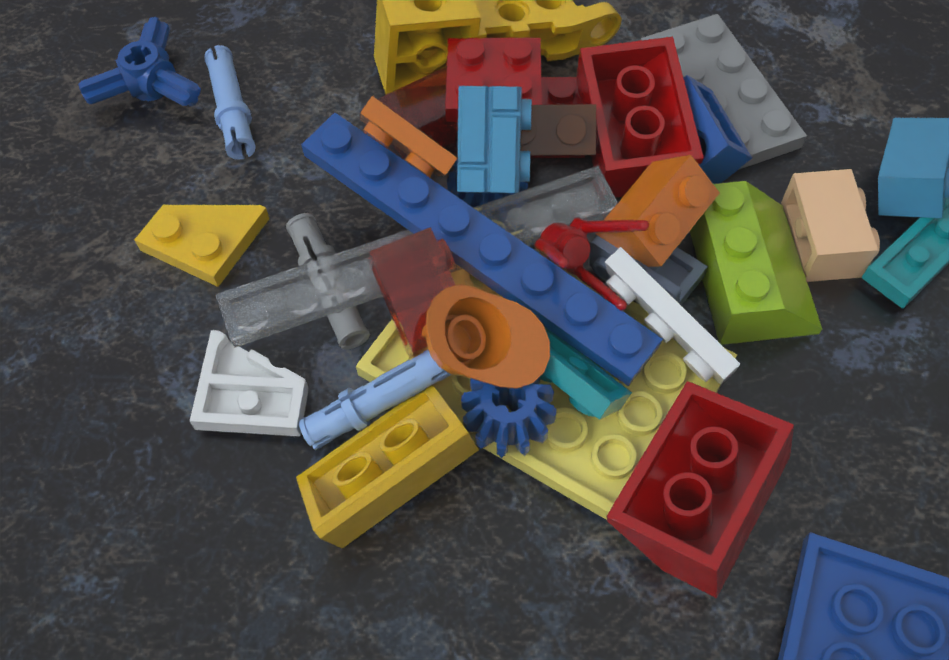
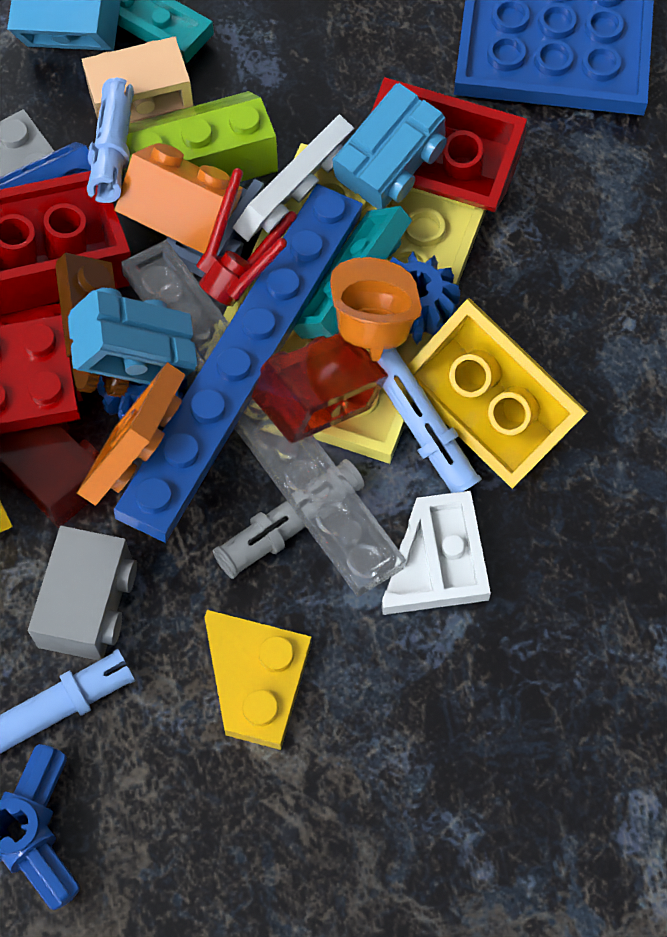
camera: 105 degrees left, 5 degrees up
none -> light grey brick [28,526,137,661]
none -> light blue pin [87,77,134,203]
none -> dark azure brick [332,83,447,209]

